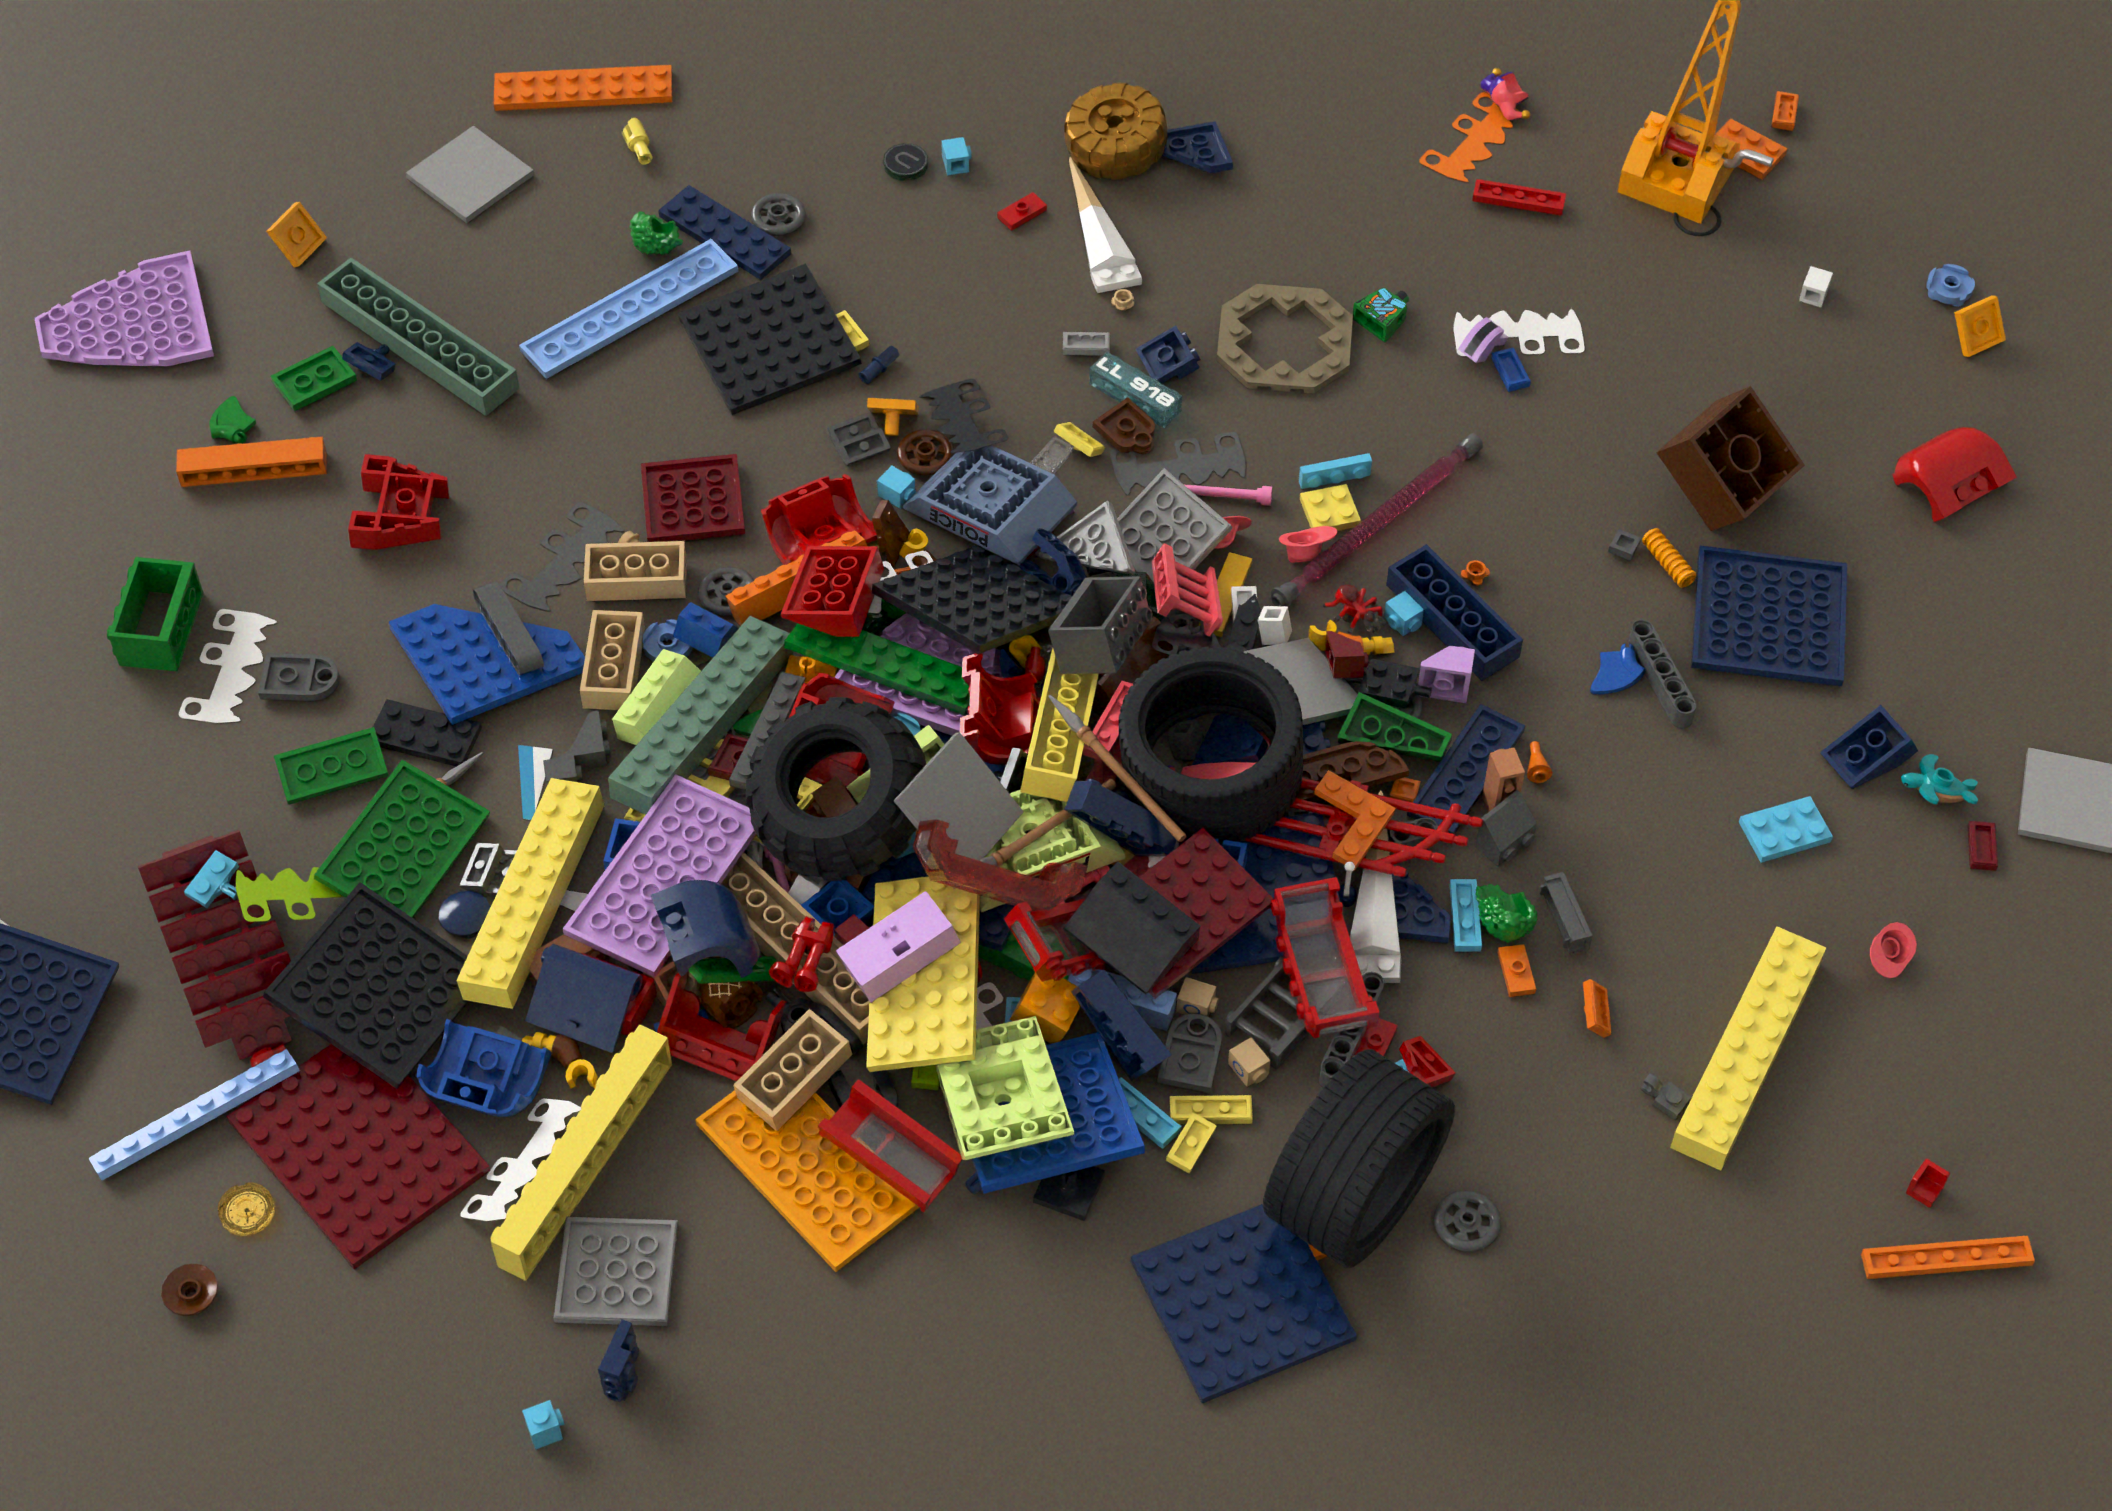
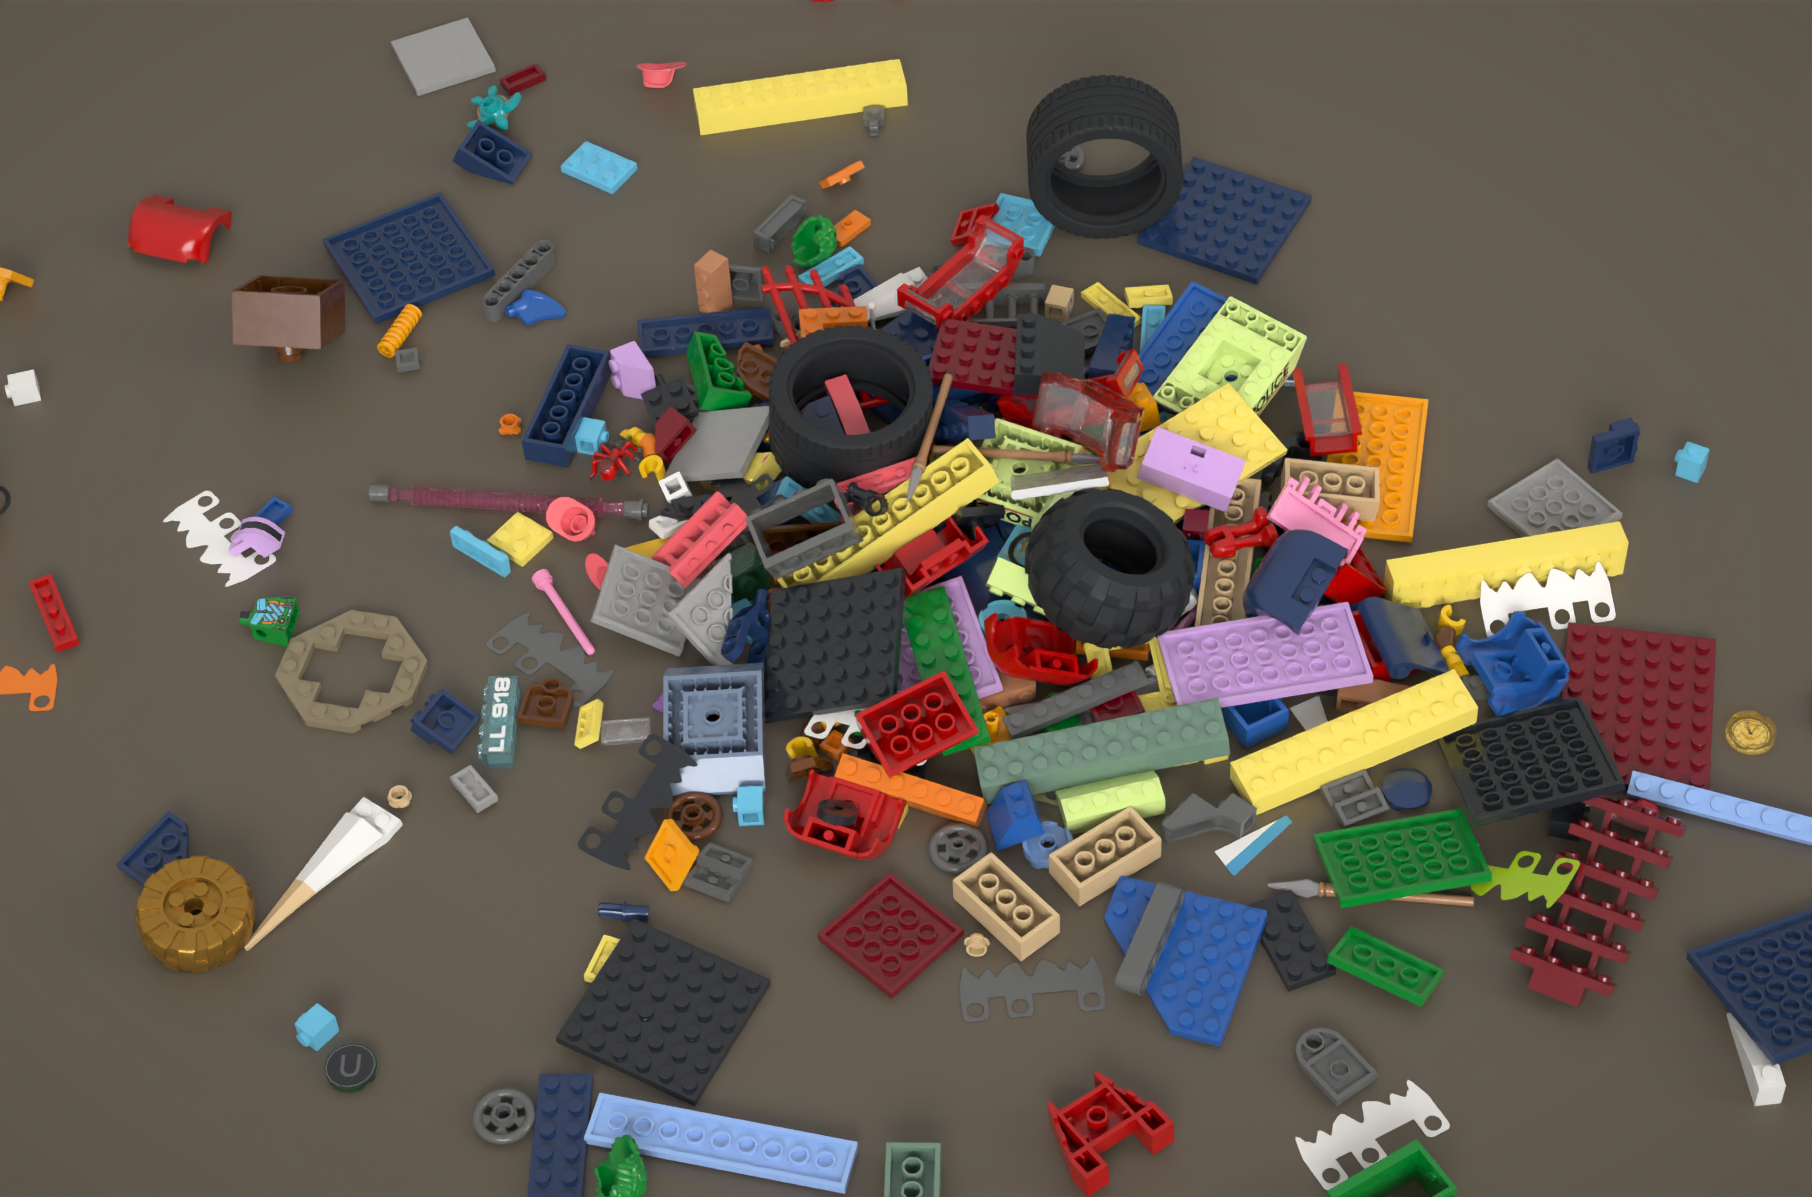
camera: 125 degrees left, 5 degrees down
medium azure plate [184,850,239,908] -> none
red plate [997,192,1047,231] -> none
orange cone [1527,741,1552,783] -> none
none -> black piece [817,799,859,826]
none -> black connector [844,482,889,517]
none -> bright pink hinge [1266,476,1367,568]

